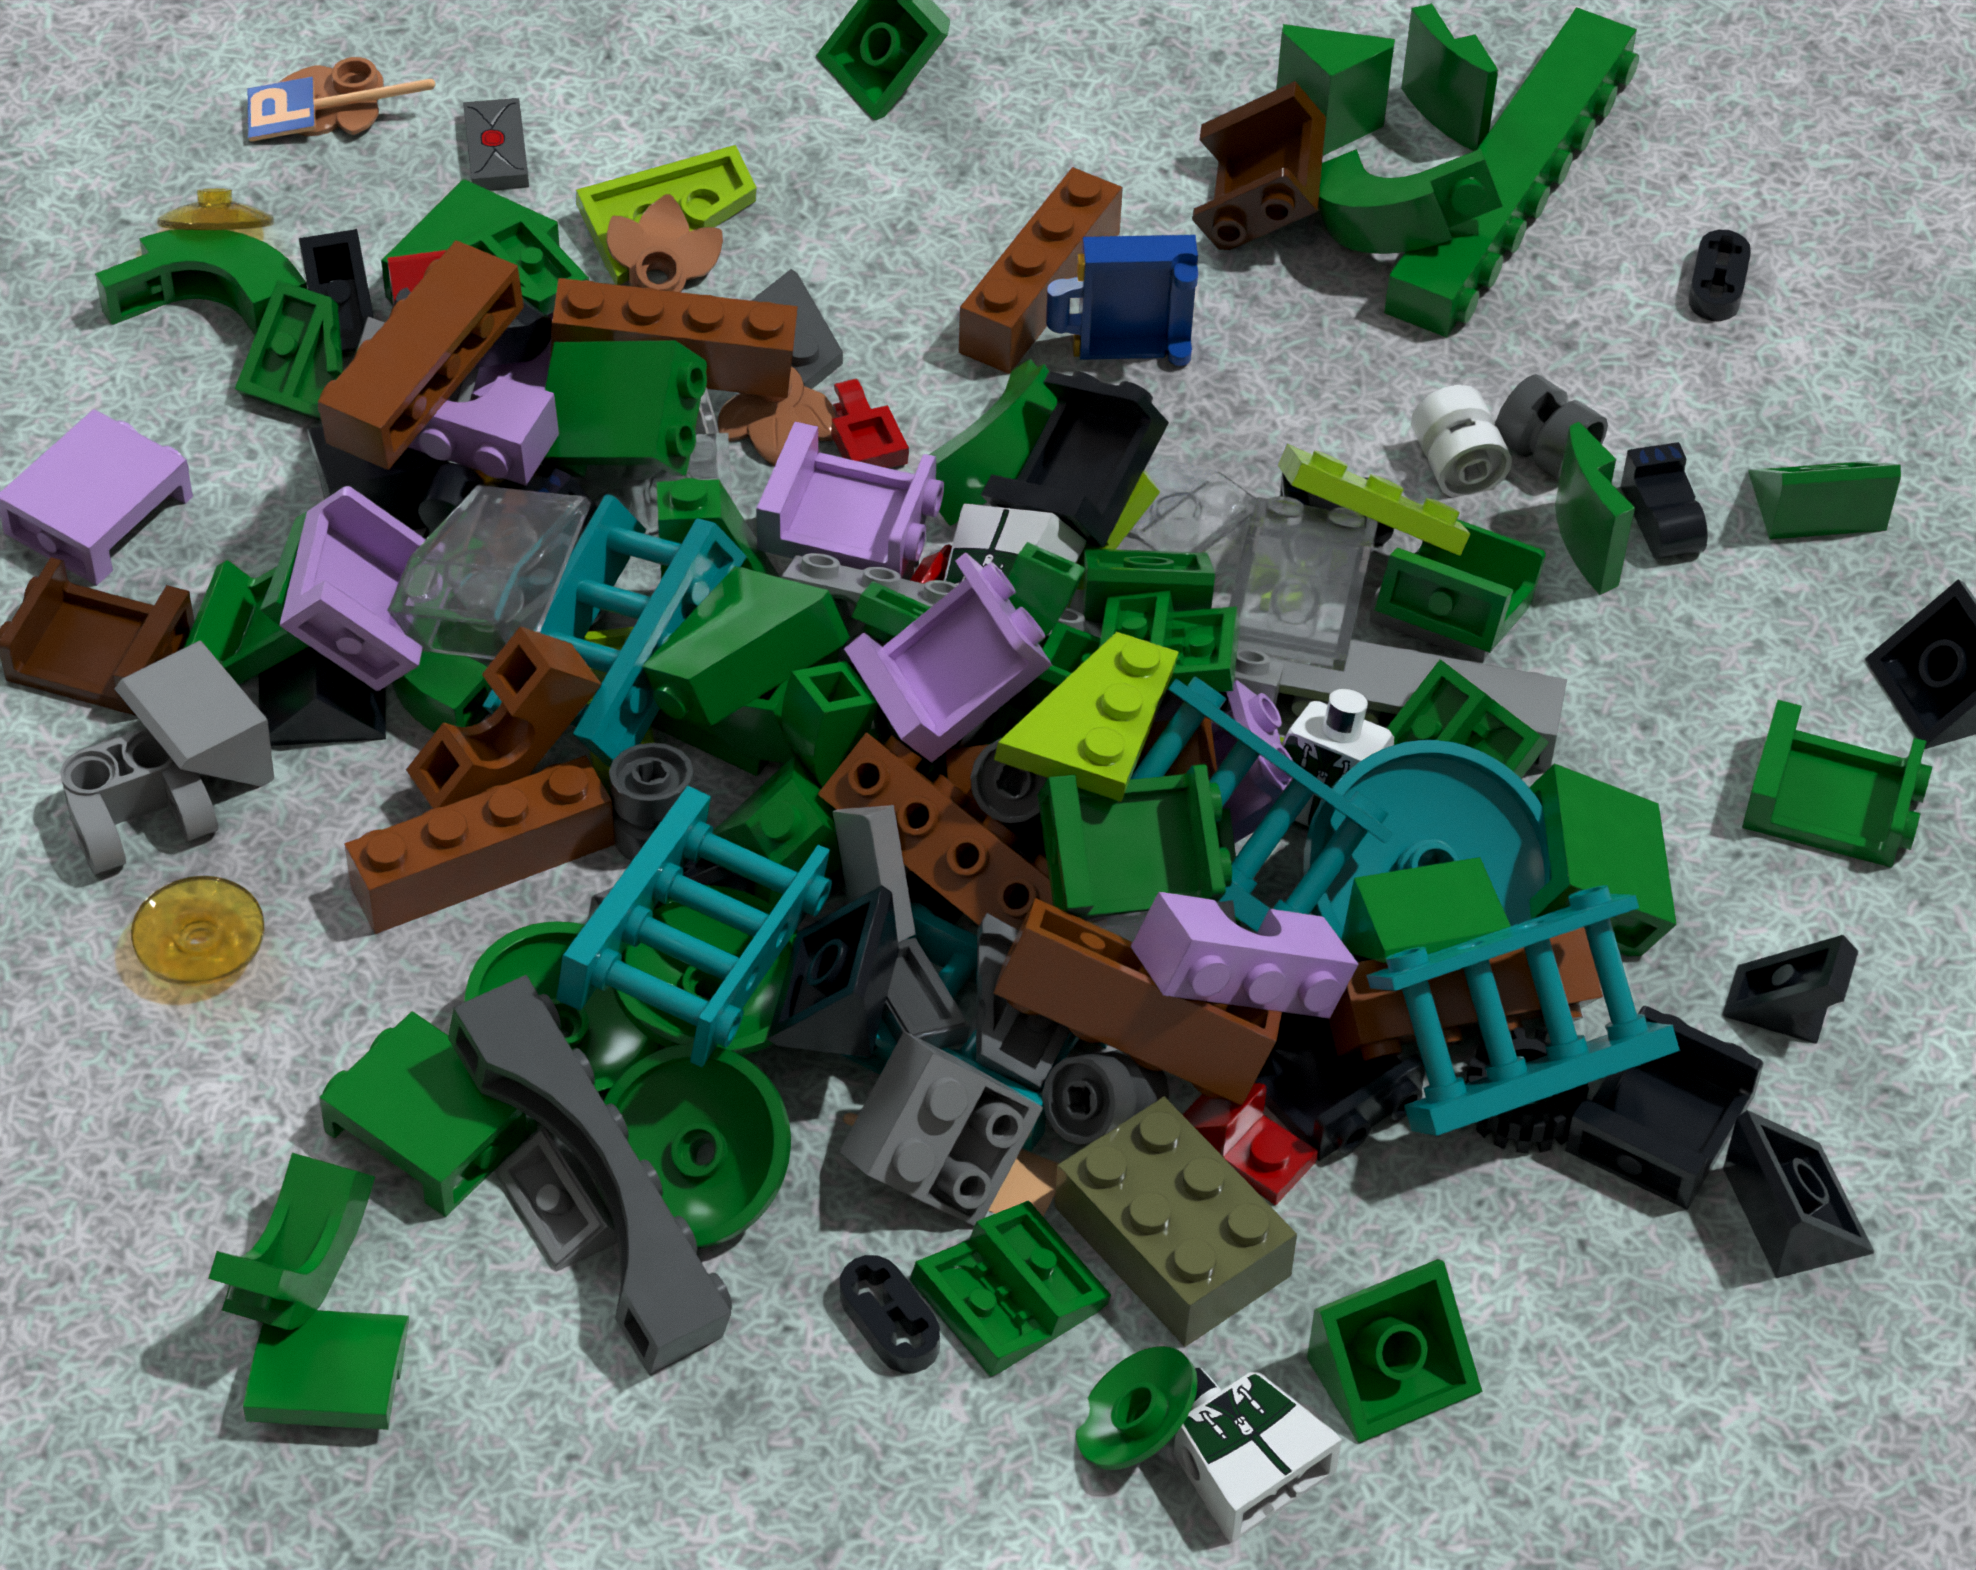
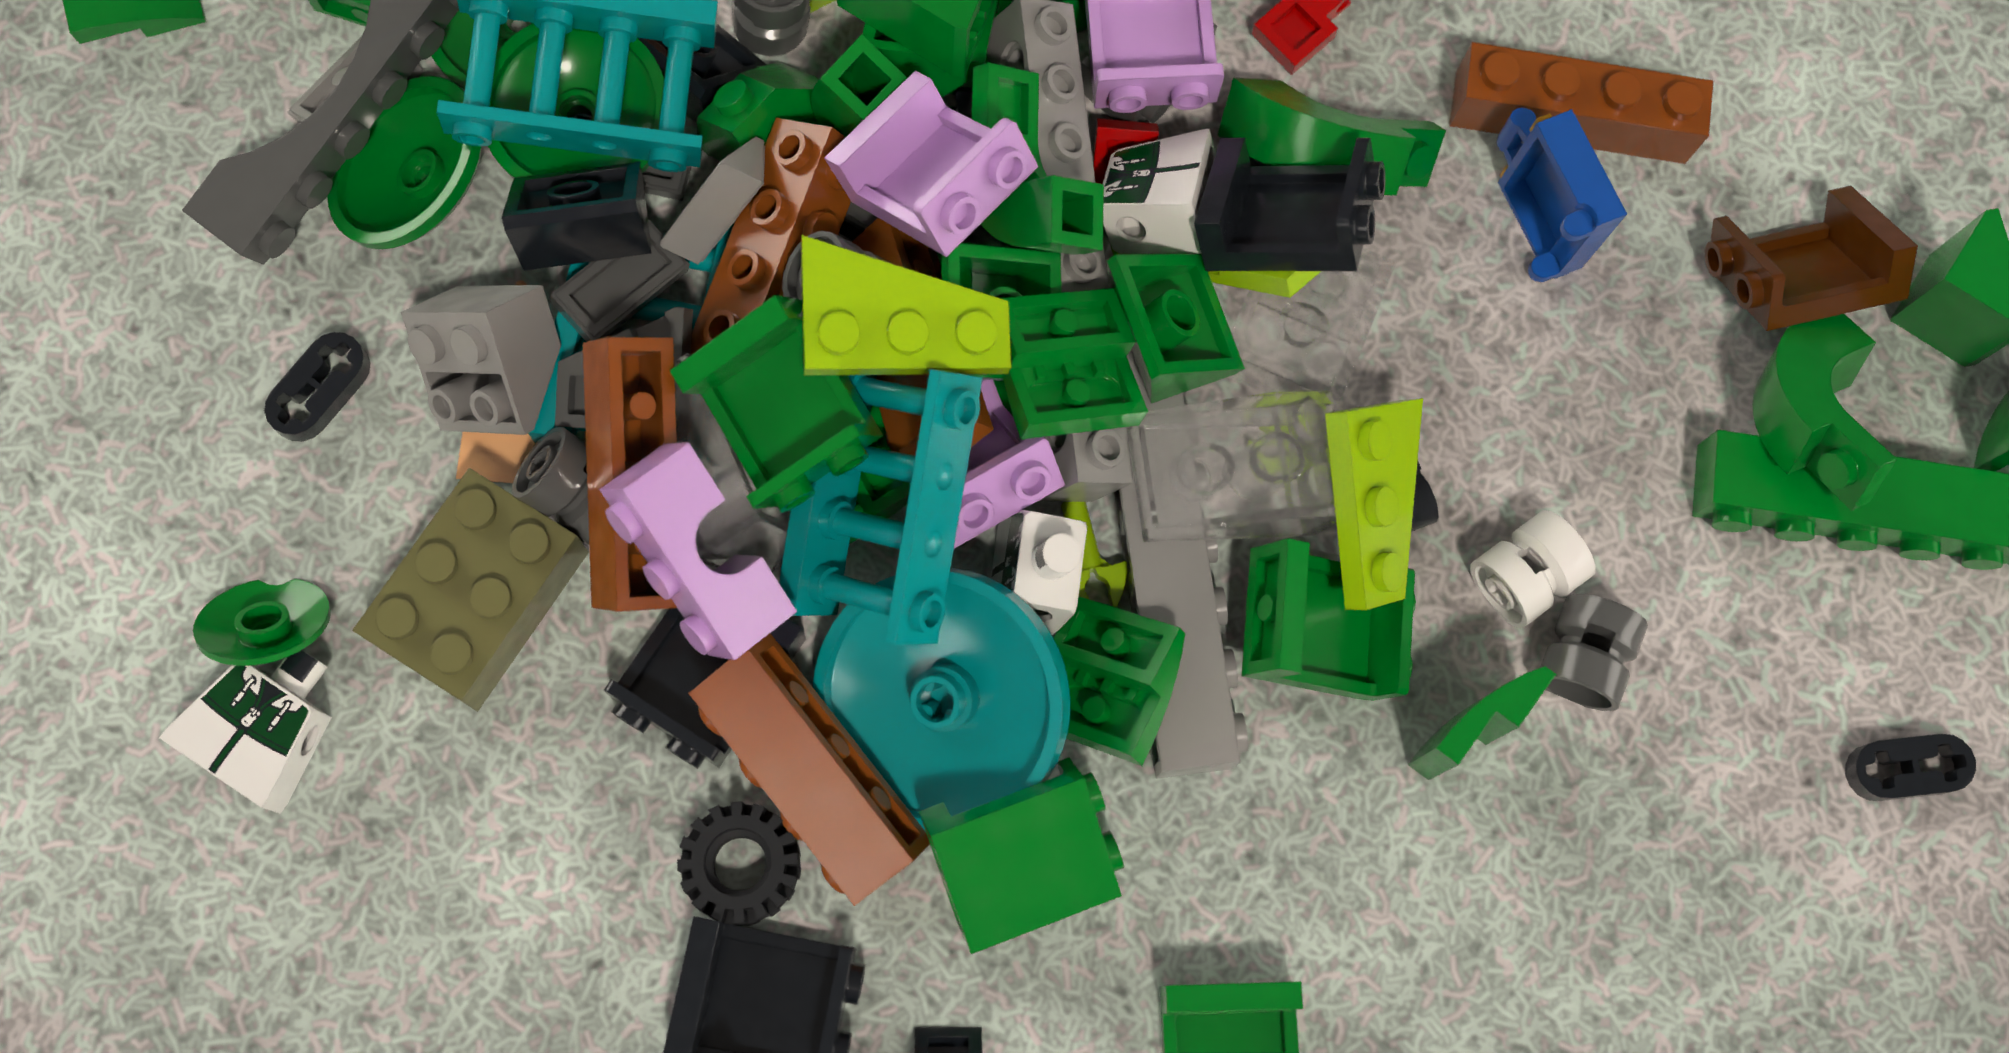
camera: 65 degrees right, 25 degrees up
green slope [909,1200,1111,1377] -> none
red slope [1182,1083,1318,1205] -> none
green slope [1307,1259,1483,1443] -> none
green slope [1342,857,1511,963] -> none
teal fence [1366,885,1680,1136] -> none
black leg [1620,442,1708,559] -> none
green slope [1748,461,1901,540] -> none

